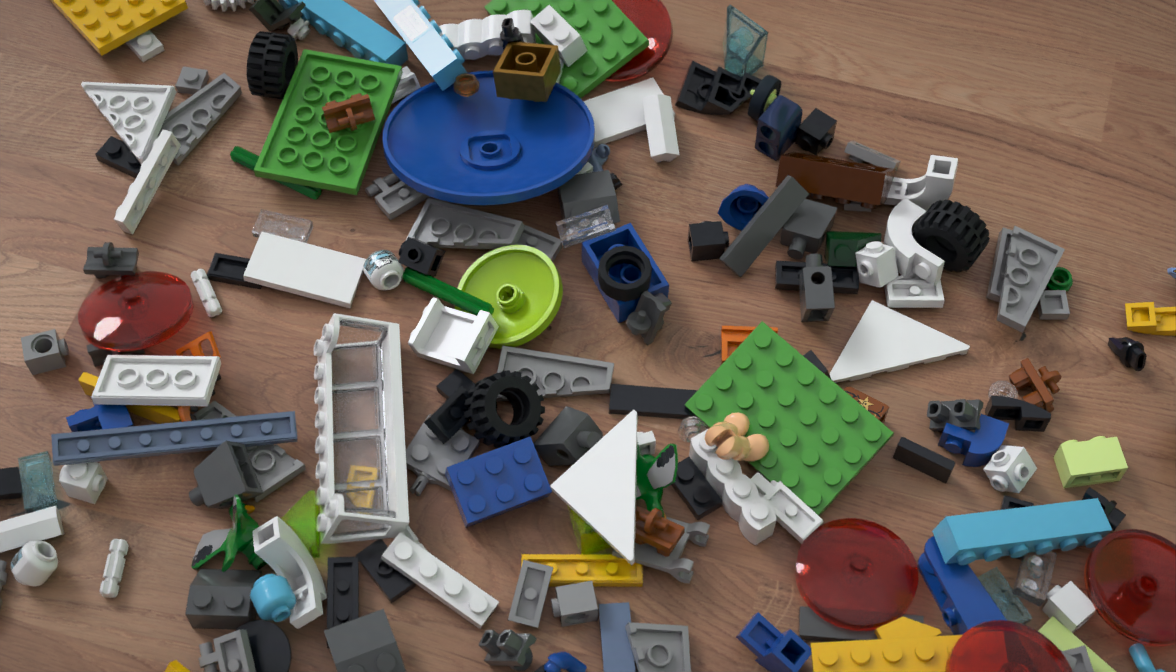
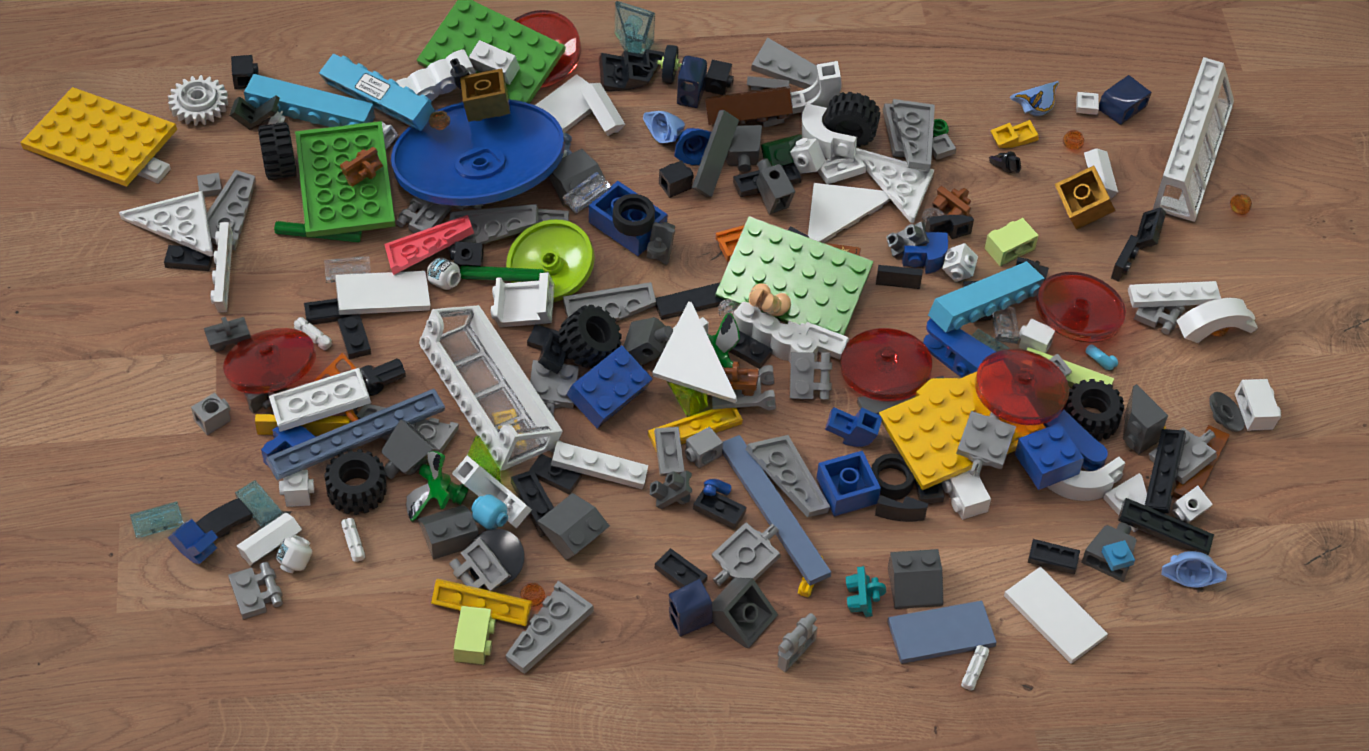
camera: 25 degrees left, 5 degrees down
none -> black tyre [325,449,387,515]
none -> black plate [338,314,371,359]
none -> black piece [360,358,406,396]
none -> coral wing [384,215,474,275]
none -> light blue hat [643,111,685,143]
none -> light grey wing [751,38,818,89]
none -> light grey plate [790,352,832,399]
none -> white tile [856,148,934,223]

